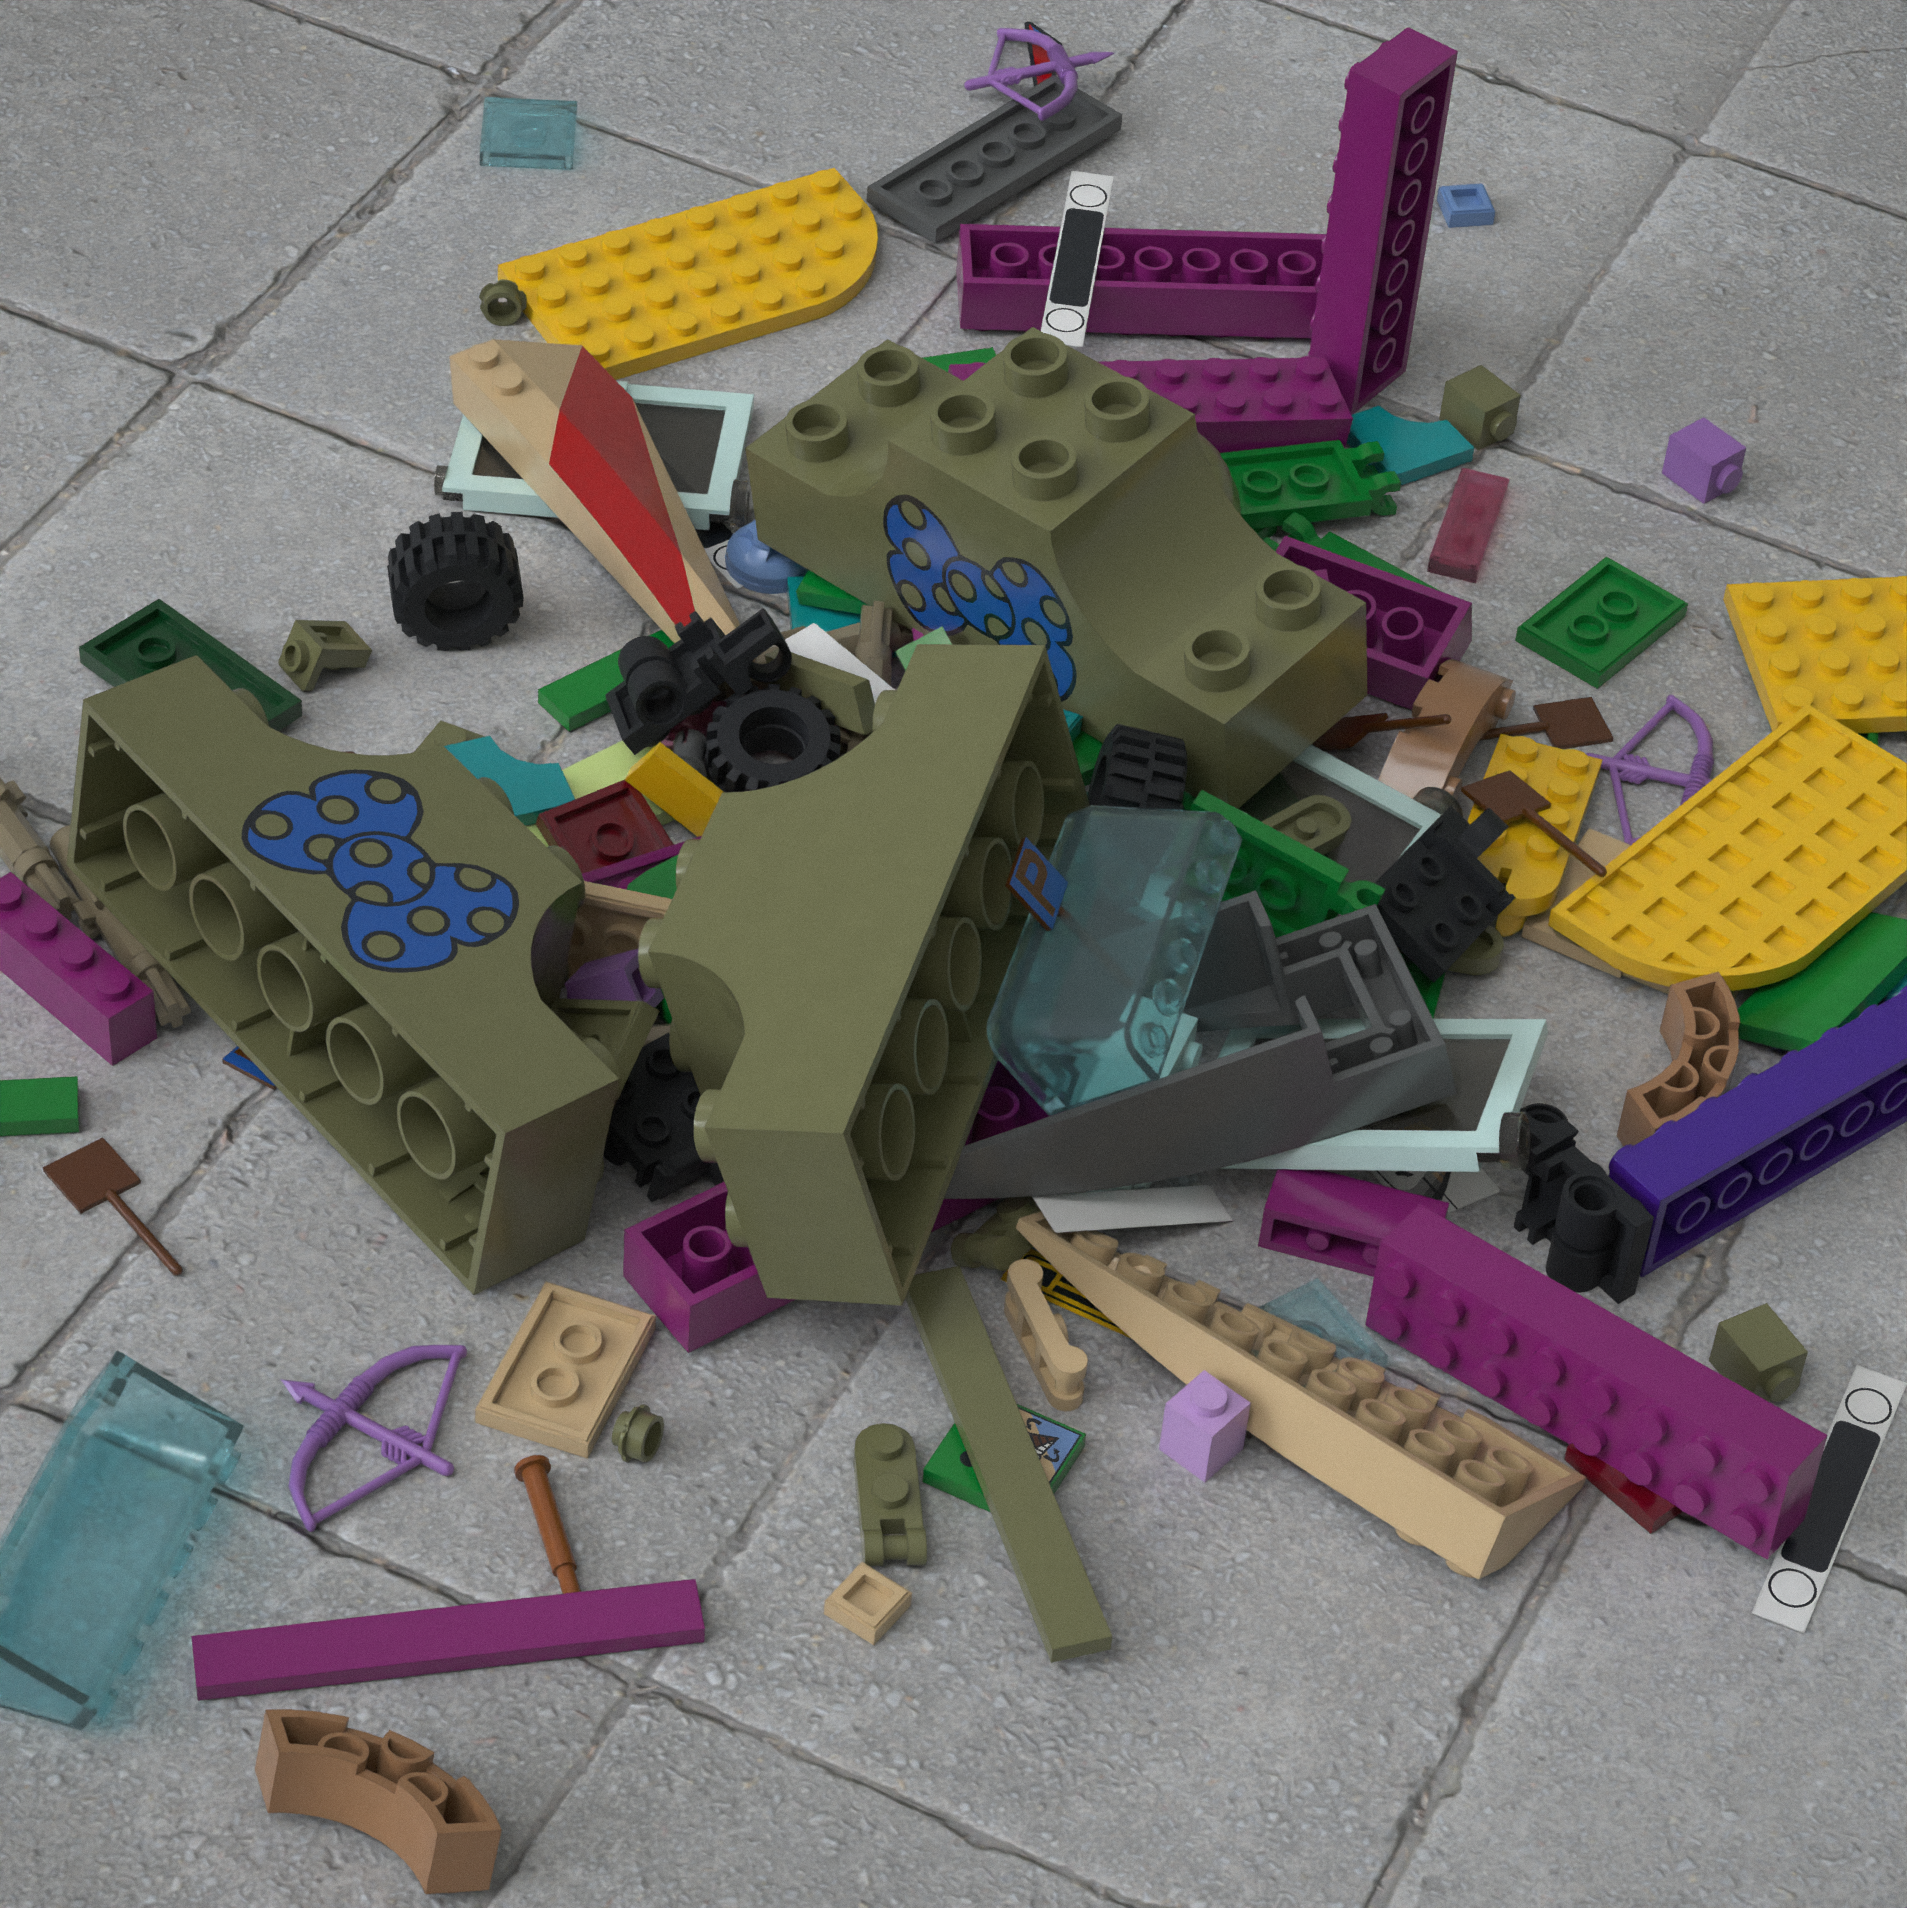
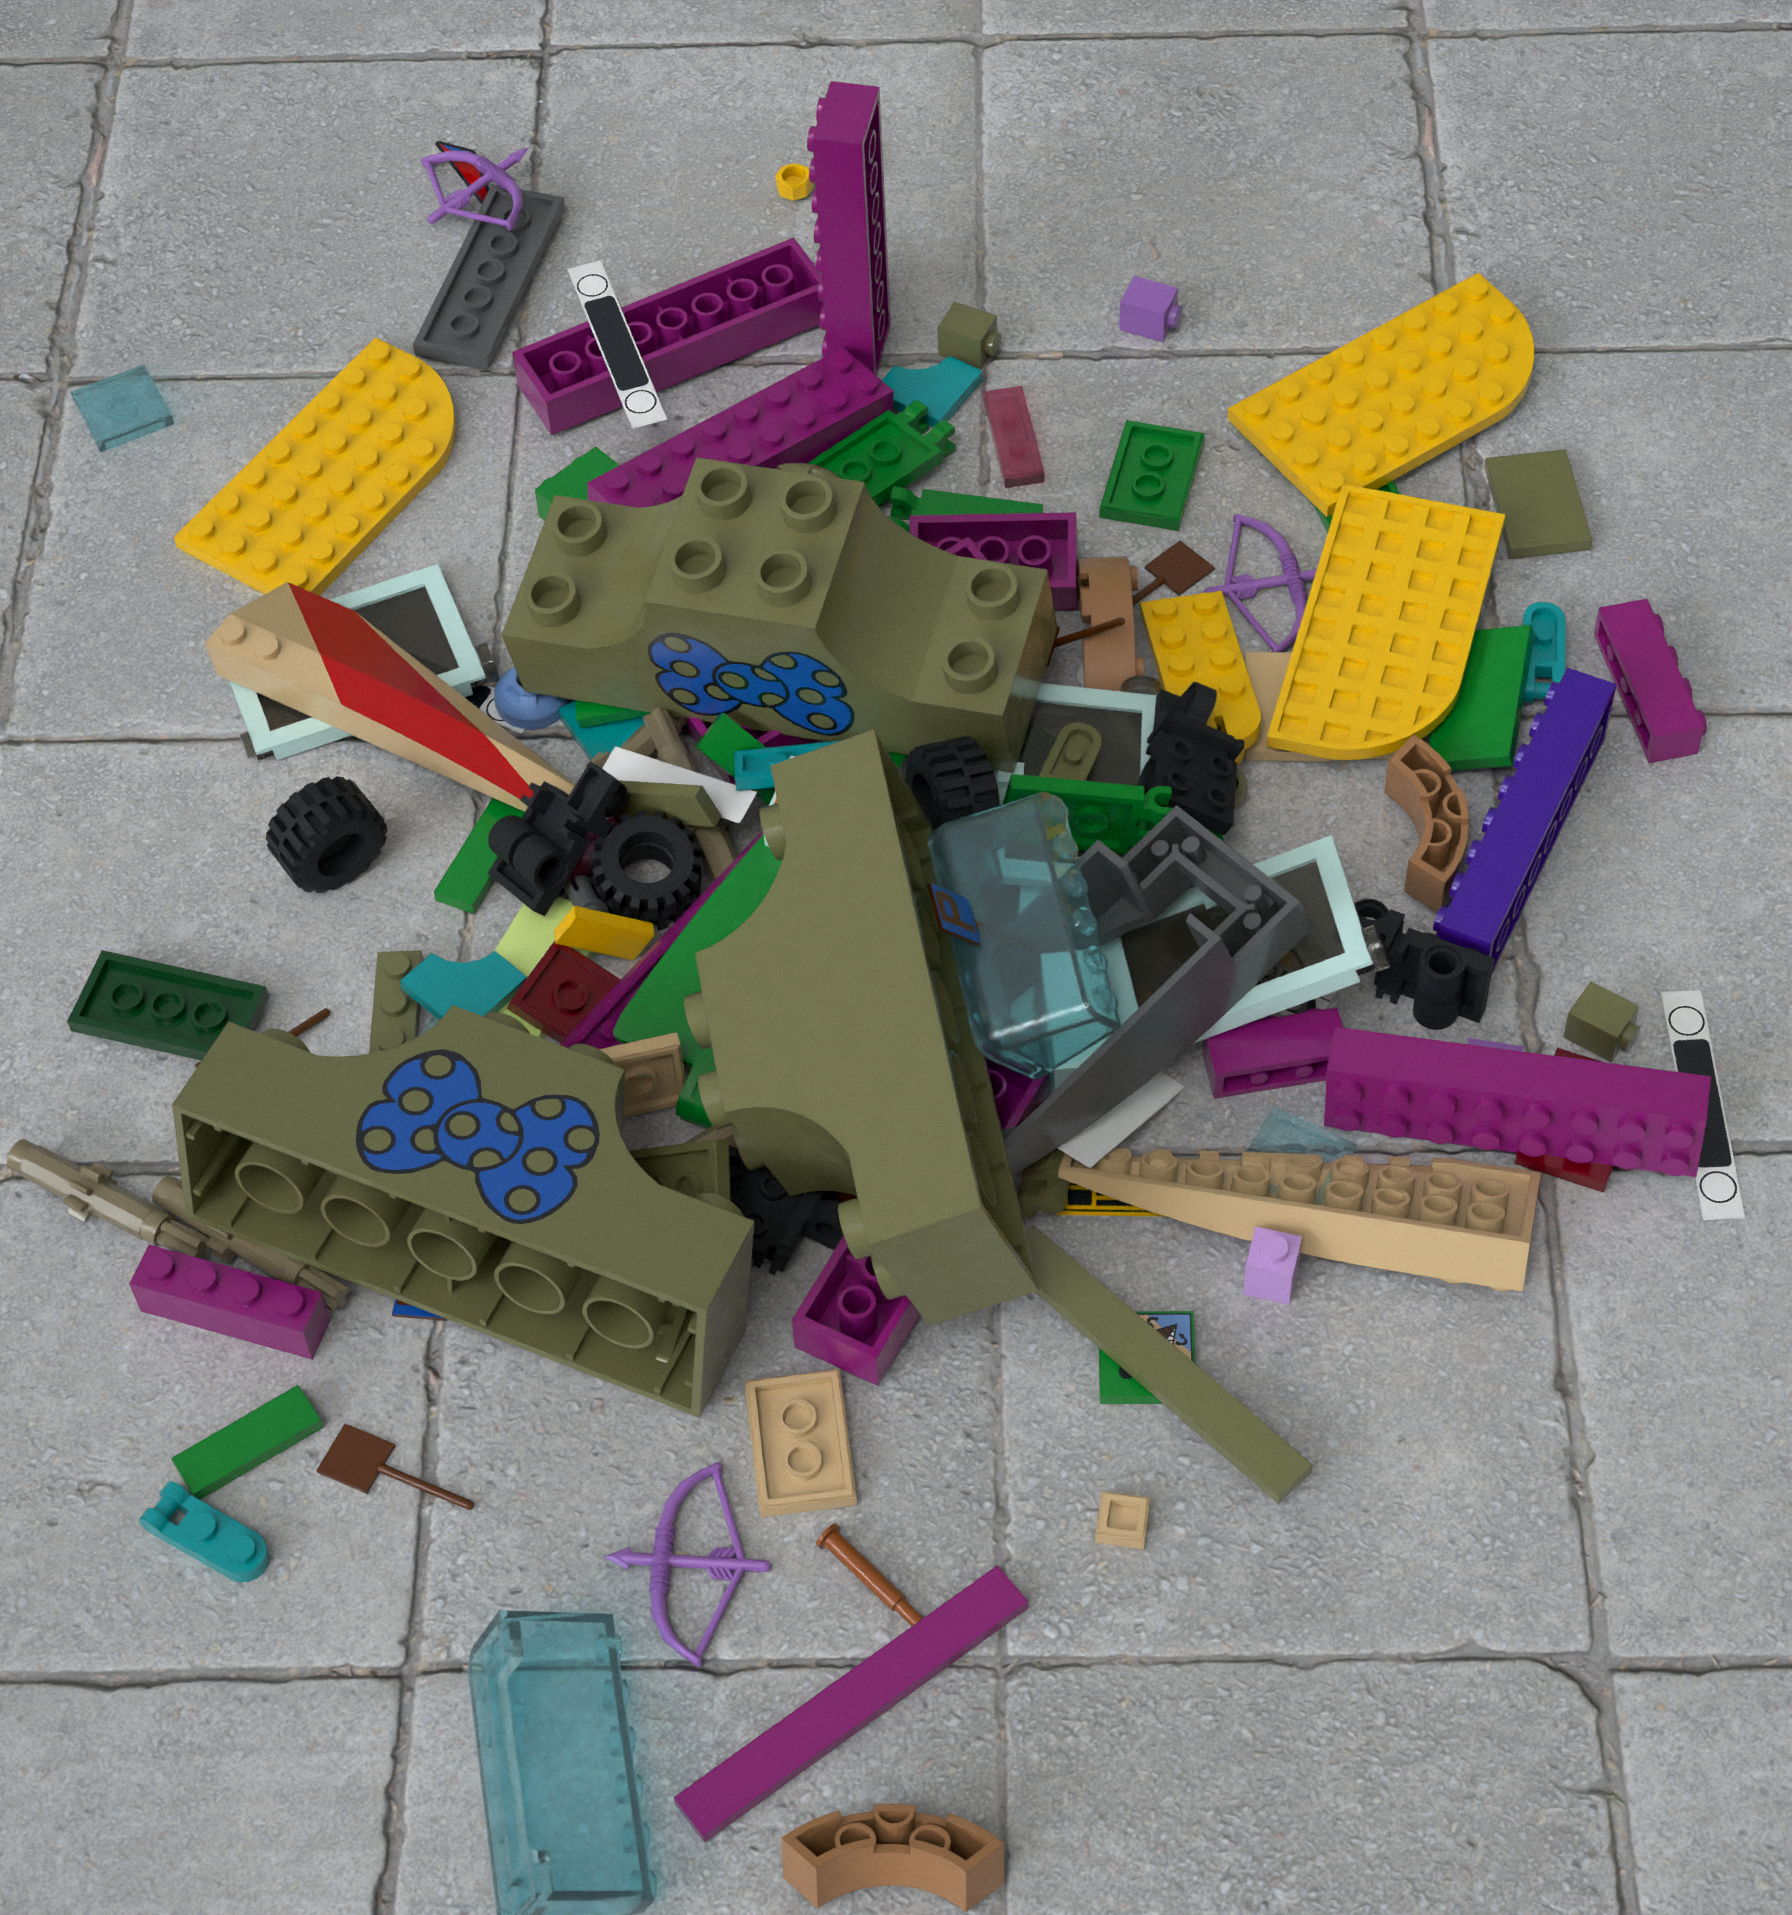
camera: 20 degrees left, 10 degrees up
olive bracket [278,620,372,691] -> none
olive plate [479,279,527,326] -> none
medium lavender brick [565,949,664,1008] -> none
olive plate [612,1404,664,1463] -> none
olive plate [853,1423,927,1567] -> none
tan plate [1004,1259,1088,1412] -> none
reddish brown piece [1461,770,1607,877] -> none

